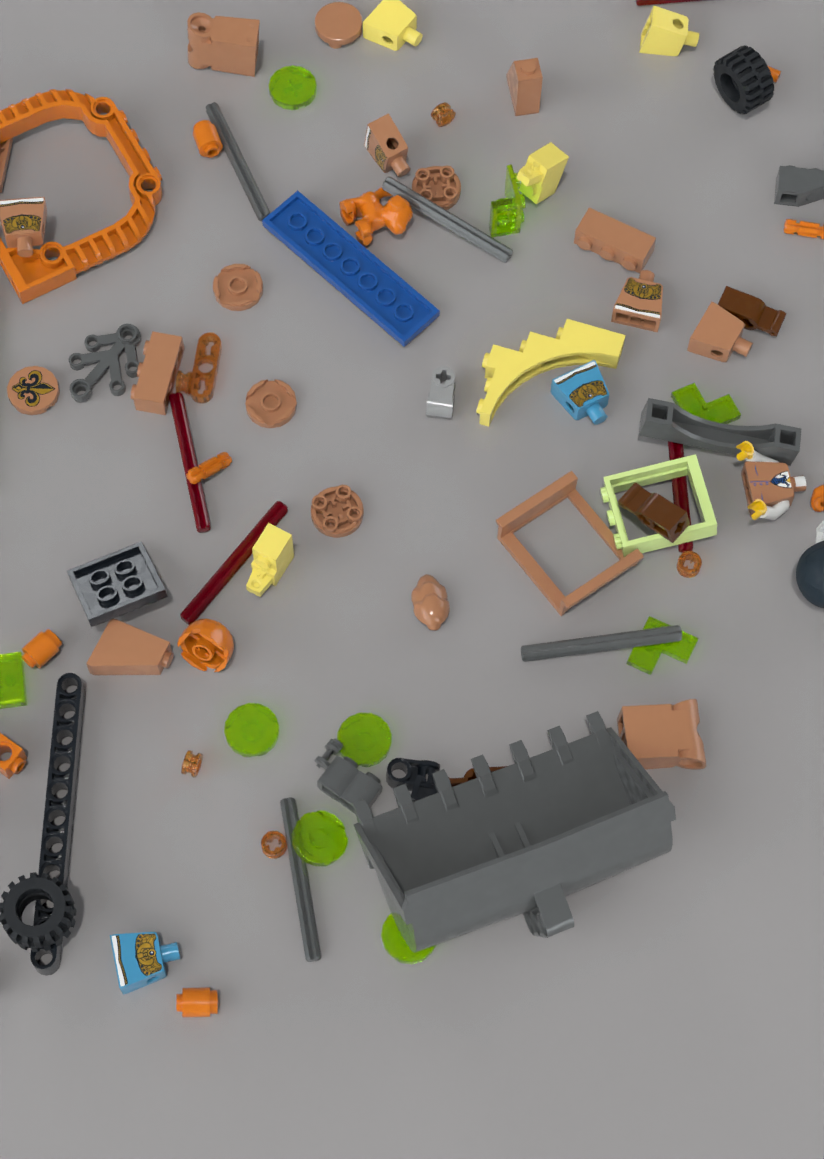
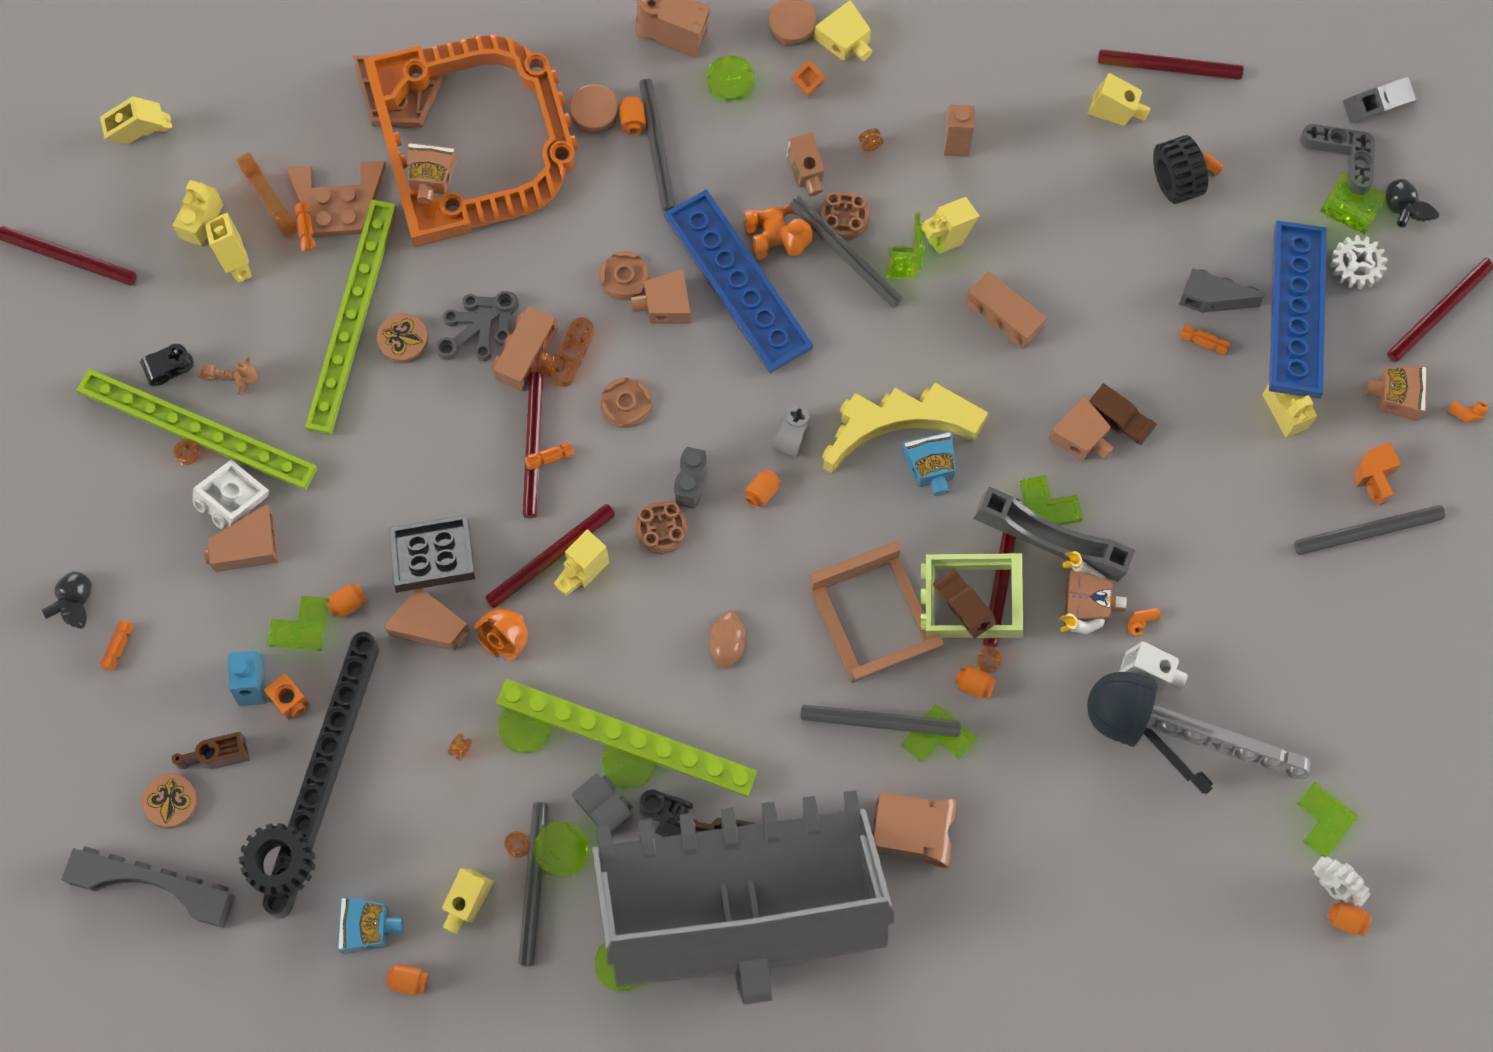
camera: 15 degrees right, 5 degrees up
dark grey piece [315,738,343,769] -> none
nougat torso [611,270,663,332] -> none
none -> light yellow torso [442,868,495,934]
none -> lime plate [496,679,758,798]
none -> nougat tile [569,84,619,132]
none -> nougat torso [631,269,691,324]
none -> dark grey brick [674,447,707,509]
none -> orange brick [743,469,781,508]
none -> orange brick [791,59,826,98]
none -> orange brick [955,665,997,699]

